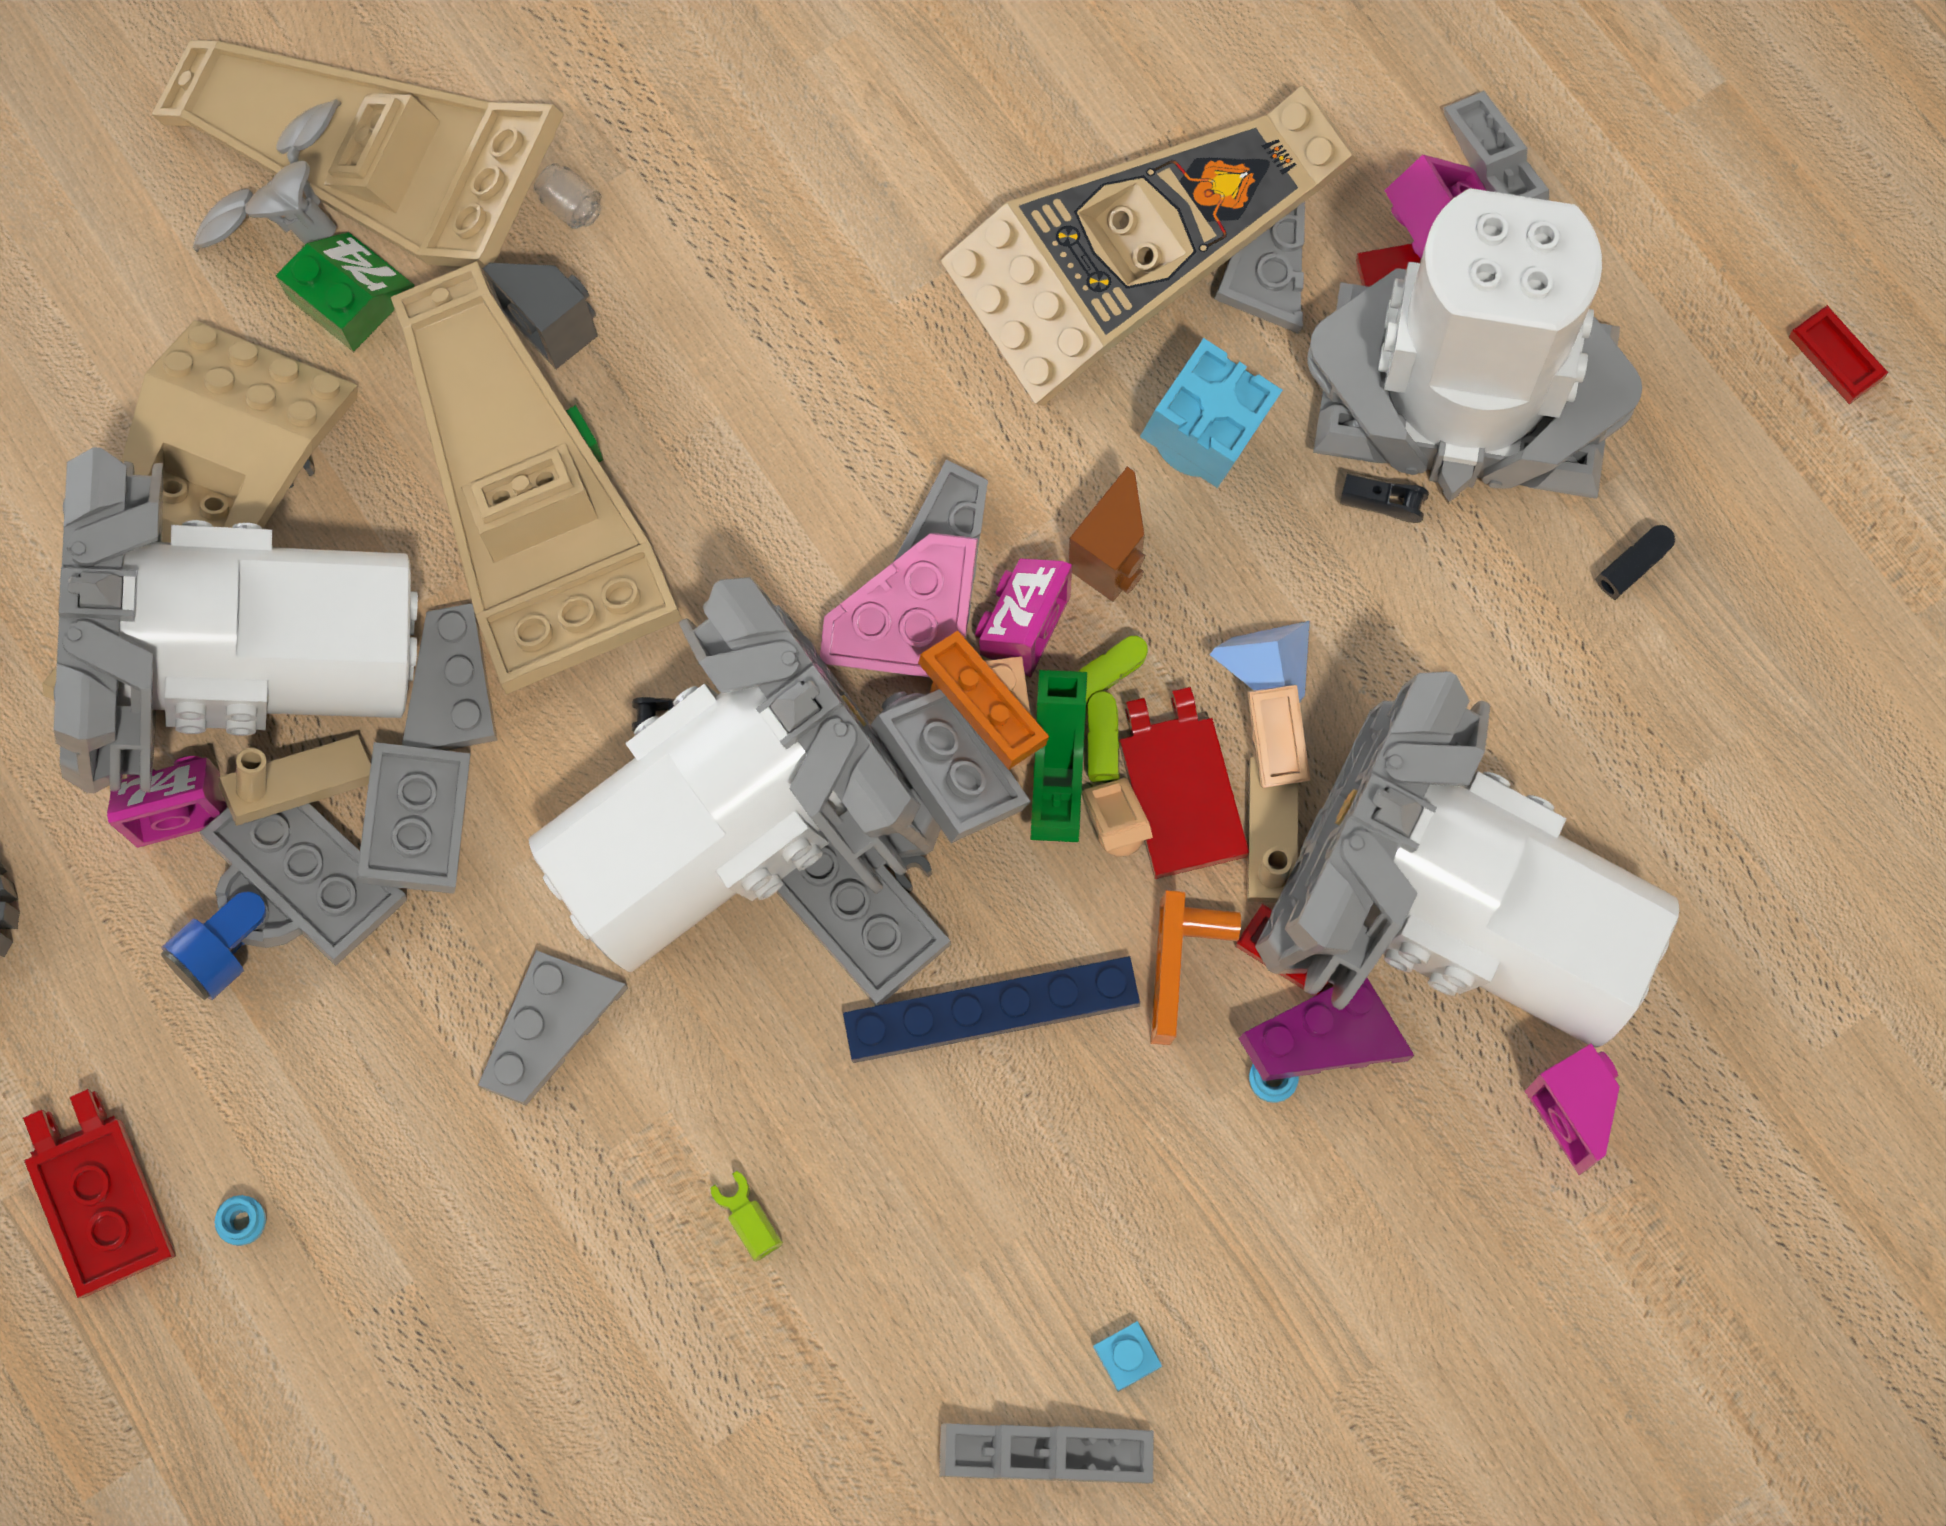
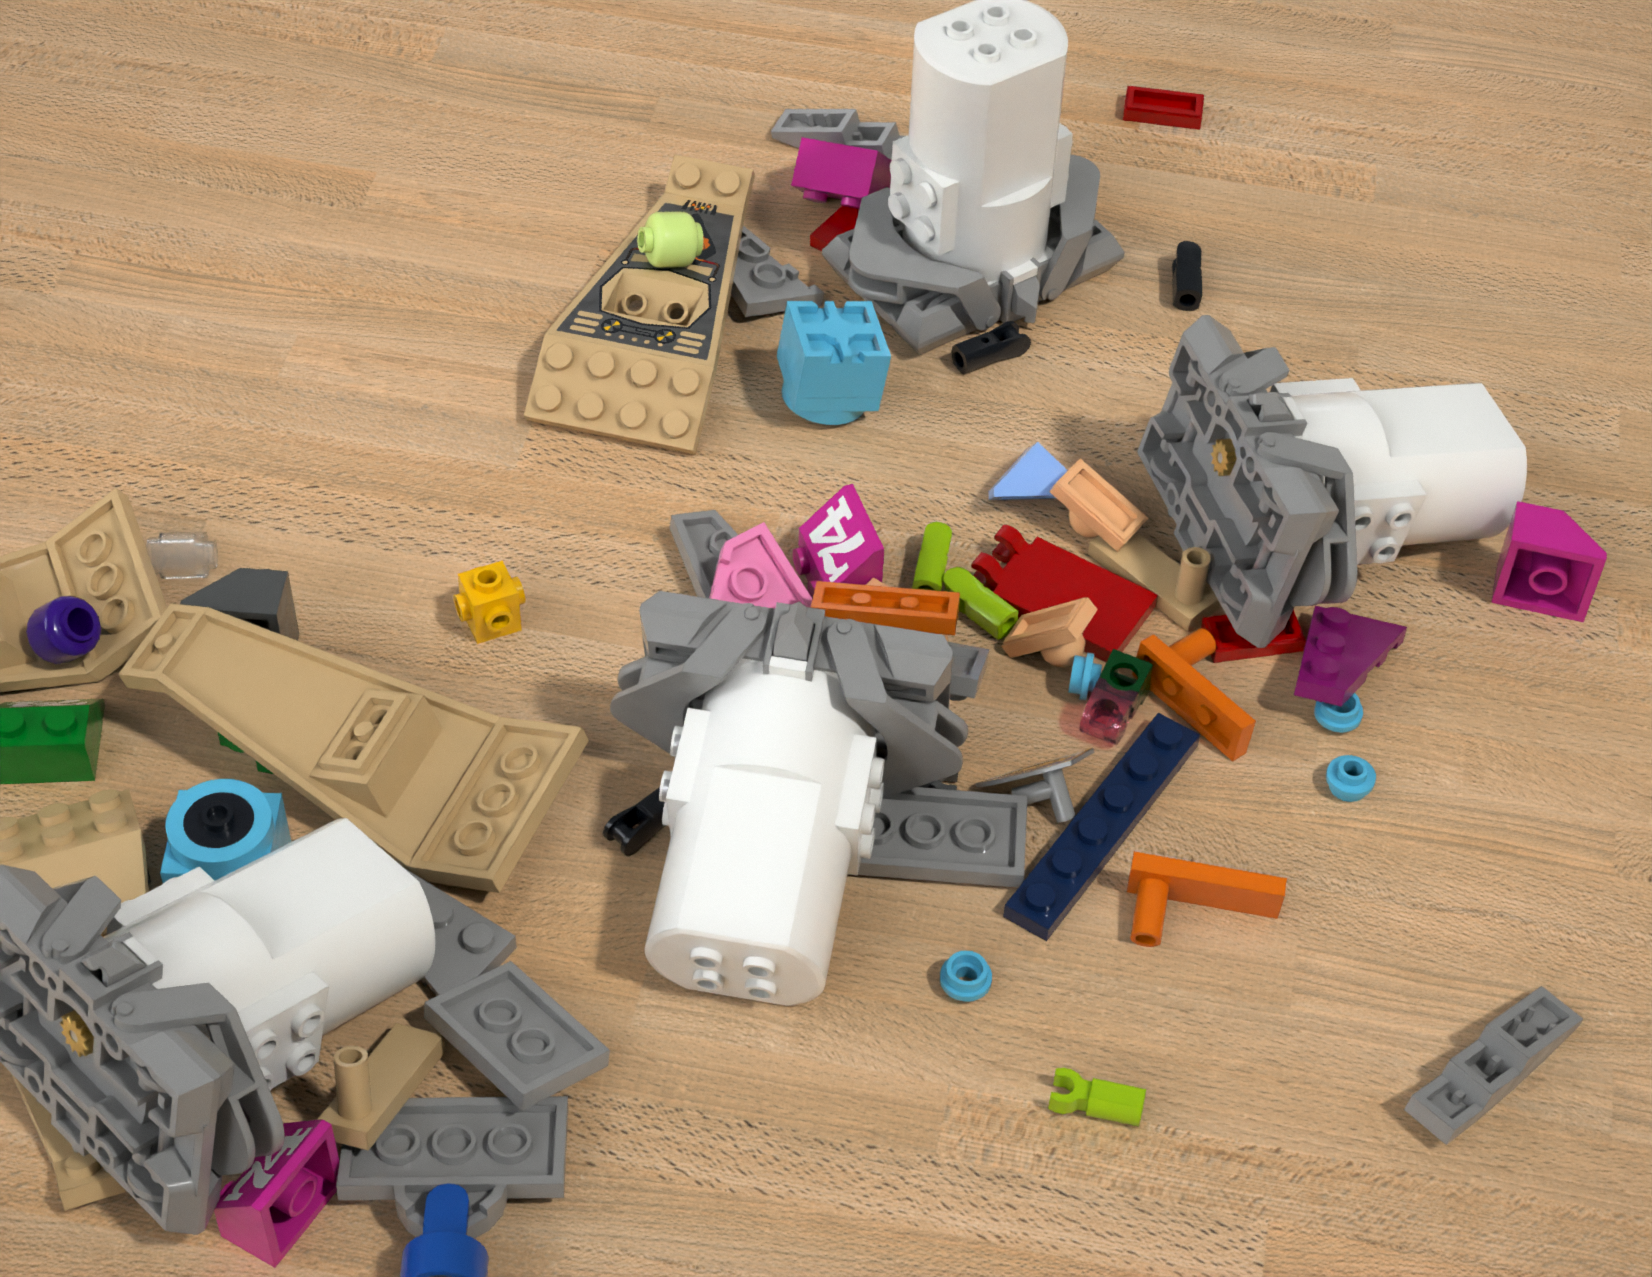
camera: 50 degrees left, 25 degrees down
light grey wing [478,950,628,1106] -> none
green arch [1030,670,1087,843] -> none
dark orange slope [1069,466,1146,602] -> none
medium azure plate [1093,1321,1162,1392] -> none
none -> dark purple head [26,596,101,664]
none -> medium azure piece [160,779,291,883]
none -> yellow brick [453,560,526,644]
none -> yellowish green head [637,212,704,268]
none -> medium azure plate [940,951,992,1002]
none -> light grey shield [976,748,1094,823]
none -> medium azure plate [1068,652,1102,700]
none -> clear pink leg [1079,649,1153,745]
none -> orange piece [1126,851,1287,947]
none -> medium azure plate [1326,755,1376,802]

